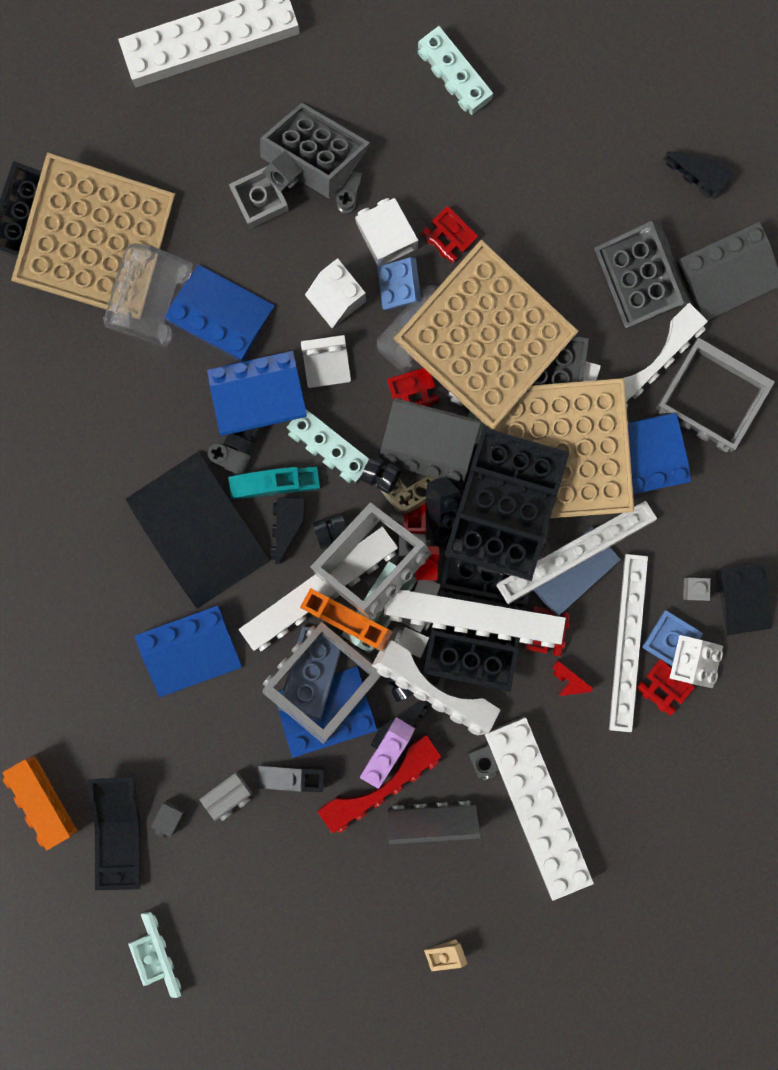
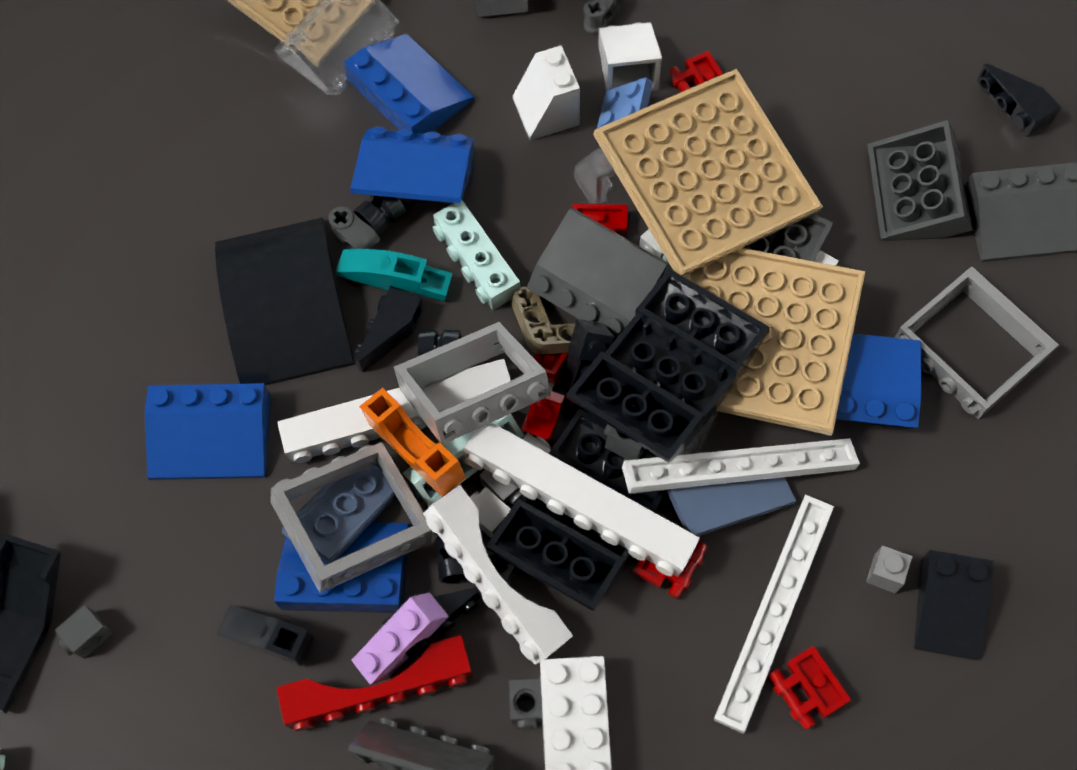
camera: 20 degrees right, 20 degrees down
light grey brick [199,772,252,821] -> none
white bracket [301,335,351,388] -> none
black wheel [360,455,401,494] -> none
red slope [551,660,593,696] -> none
white arch [621,303,708,408] -> none
medium blue plate [641,610,703,666] -> none
white bracket [670,635,723,688] -> none

